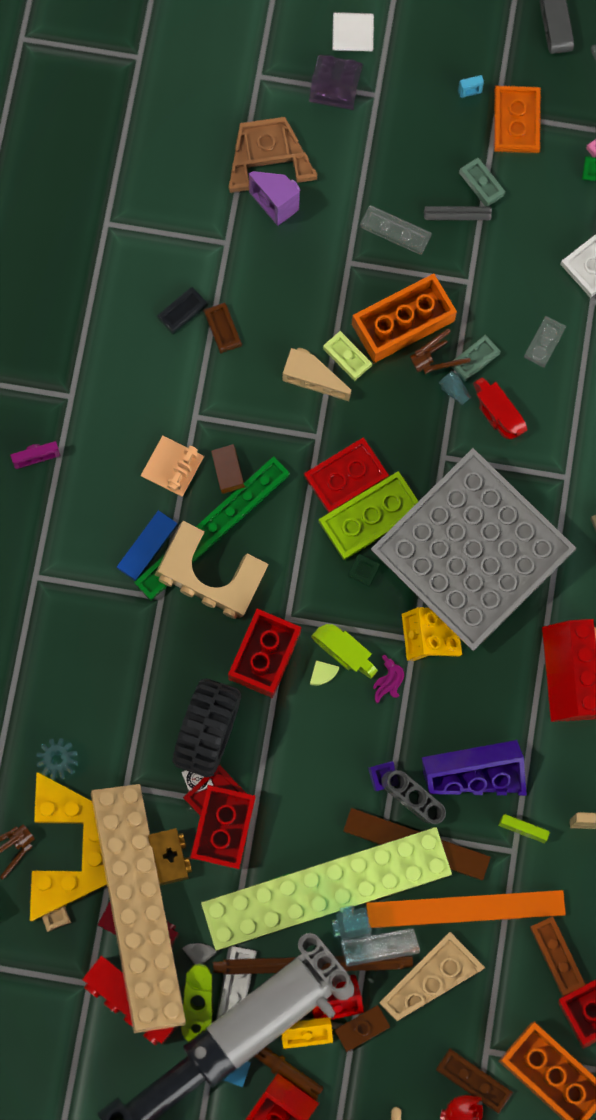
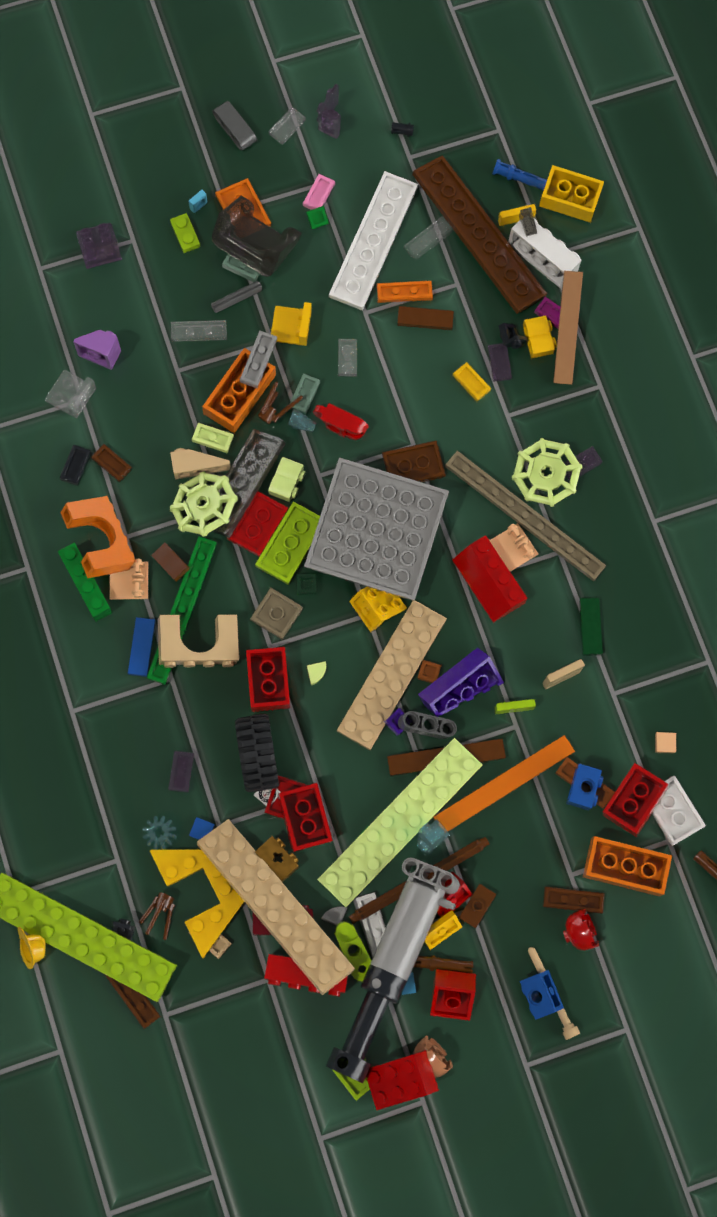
camera: 30 degrees left, 0 degrees up
magenta plate [10,441,60,469] -> none
medium nougat wing [229,117,317,193] -> none
lime piece [311,624,378,679] -> none
white sticker [333,13,374,51] -> none
clear tile [341,928,420,967] -> none
magenta piece [373,655,404,704] -> none
tan wing [379,932,485,1021] -> none
none -> clear bracket [45,370,96,419]
none -> green brick [58,542,112,622]
none -> orange arch [60,496,135,578]
none -> clear purple plate [169,751,194,793]
none -> lime plate [170,213,200,253]
none -> yellowish green plate [170,471,238,537]
none -> blue tile [189,817,215,840]
none -> clear smoke plate [197,429,286,538]
none -> clear smoke windscreen [212,195,302,277]
none -> light grey tile [240,331,277,388]
none -> dark tan tile [250,588,303,640]
none -> yellowish green brick [268,457,306,502]
none -> yellow bracket [271,302,312,346]
none -> tan plate [337,601,447,751]
none -> reddish brown tile [382,441,445,482]
none -> dark orange tile [417,660,441,683]
none -> blue brick [566,764,603,810]

